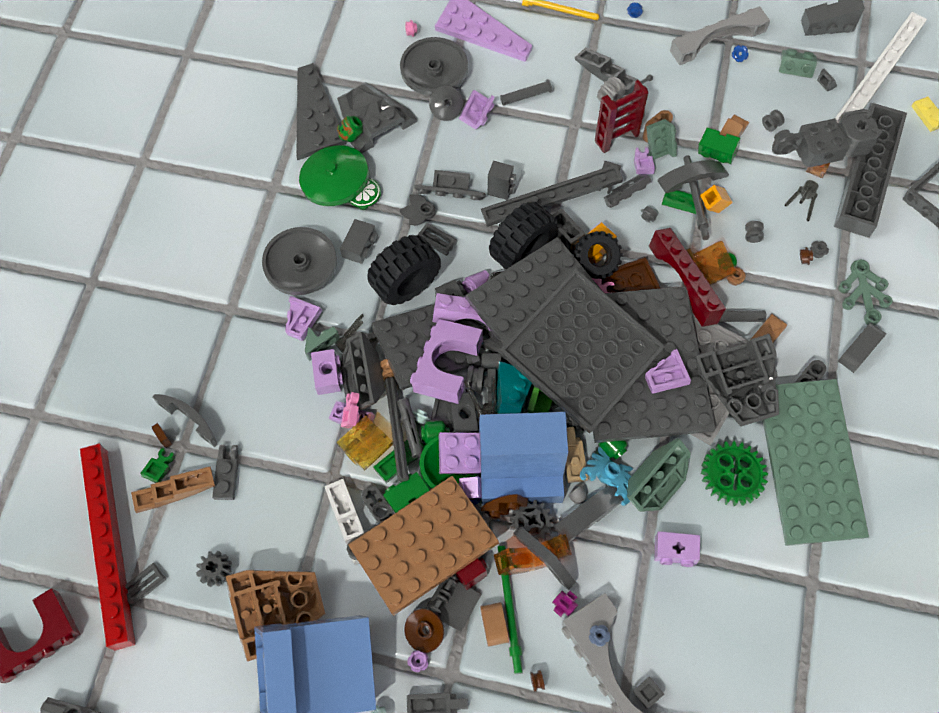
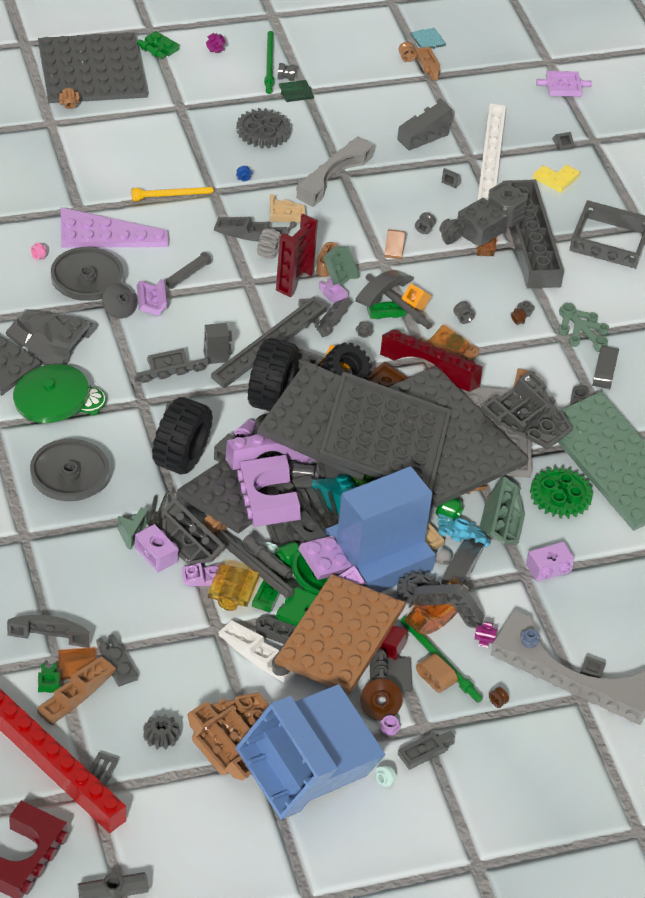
camera: 35 degrees left, 20 degrees down
reddish brown tile [152,423,172,448] -> none
lavender wing [285,296,322,341] -> none
green head [337,116,363,142] -> none
dark grey brick [340,219,378,264] -> none
bright pink plate [341,392,359,428] -> none
dark grey plate [400,194,435,226] -> none
reddish brown slope [481,494,528,518] -> none
lavender wing [645,349,691,394] -> none
green brick [698,127,740,164] -> none
dark grey pin [719,310,766,322] -> none
blue plate [732,45,749,62] -> none
sand green bracket [779,49,817,78] -> none
clear smoke plant [784,180,819,221] -> none
none -> clear orange piece [57,648,96,680]
none -> tan wing [269,194,305,223]

